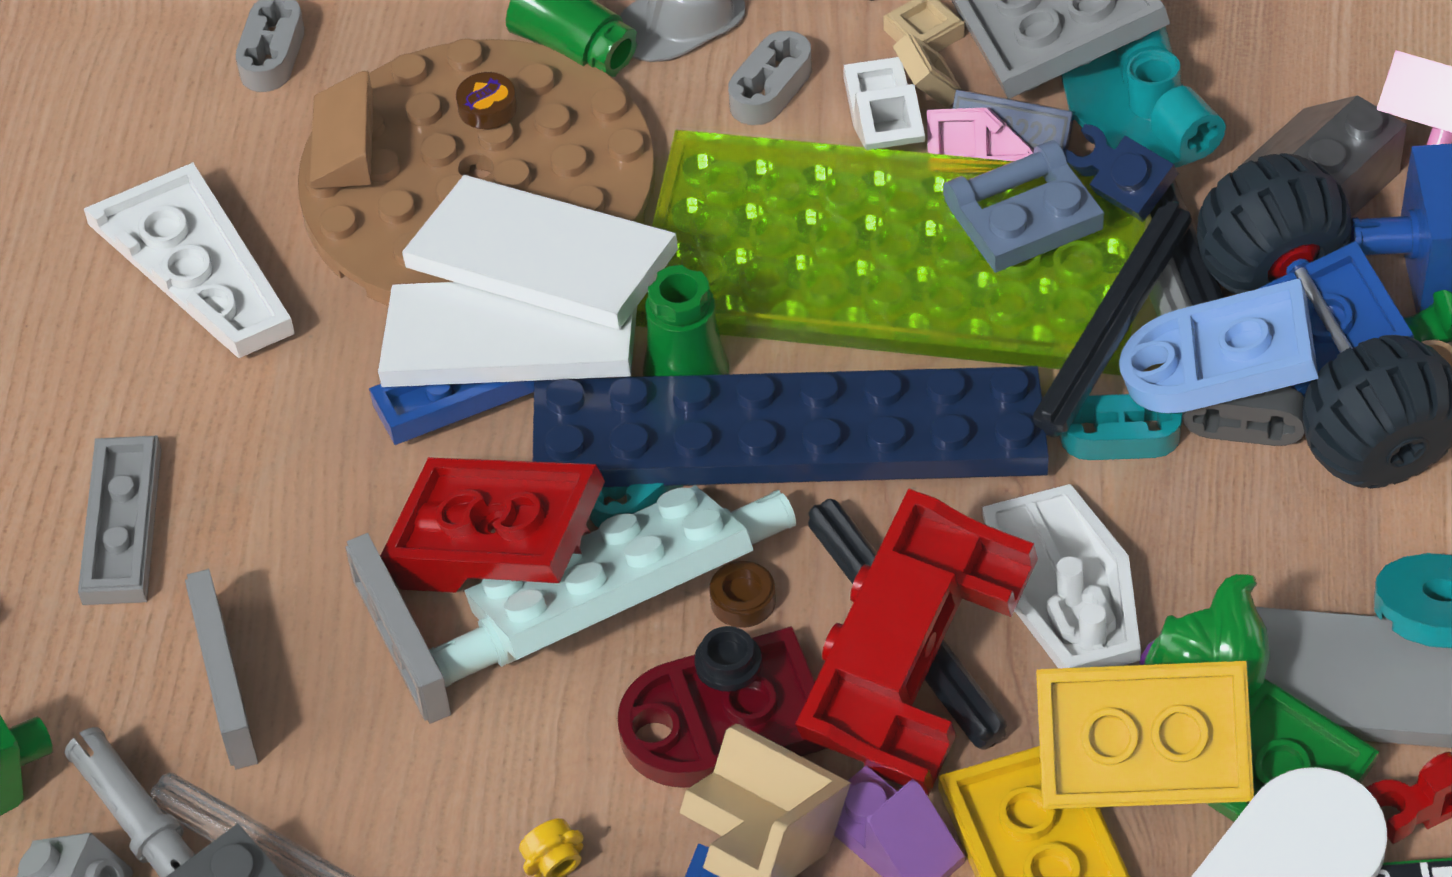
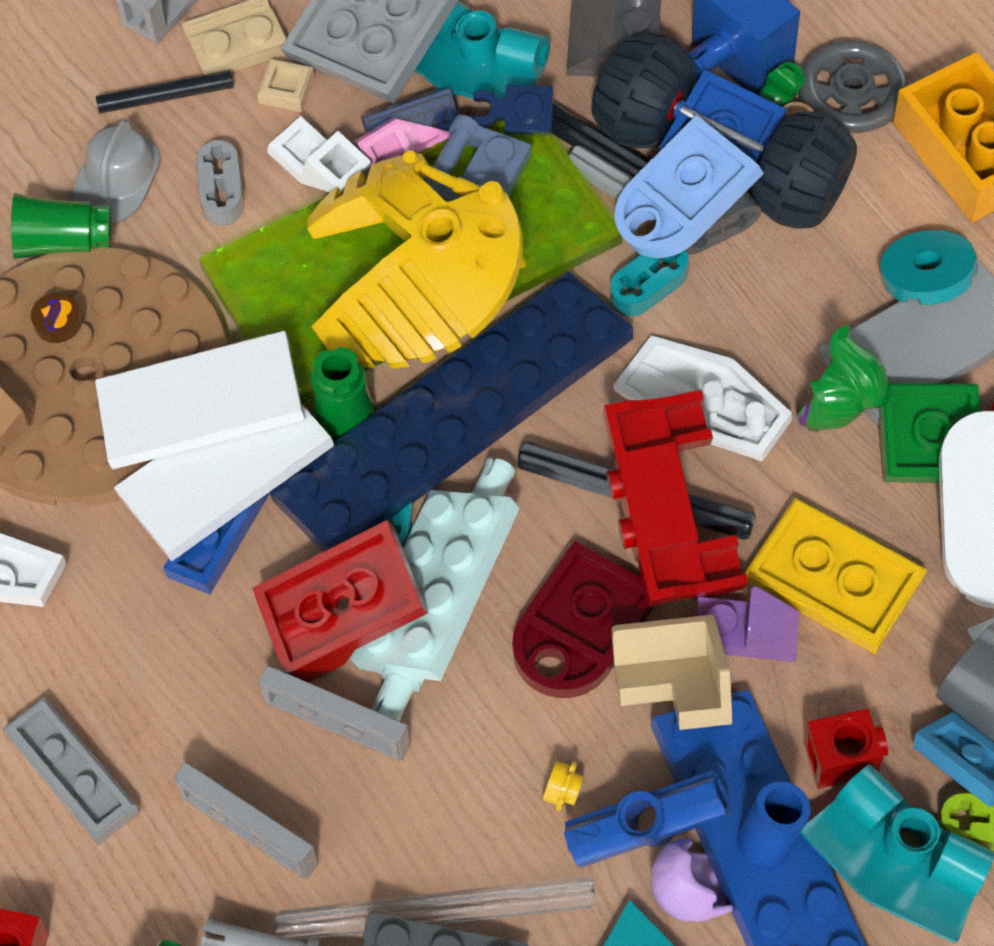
camera: 40 degrees left, 10 degrees up
black plate [694,626,762,692] -> none
reddish brown tile [709,561,776,628] -> none
tan tile [892,33,961,108] -> none
black axle [1033,201,1192,437] -> none
yellow tile [1036,661,1254,809] -> none
none -> yellow piece [307,151,527,369]

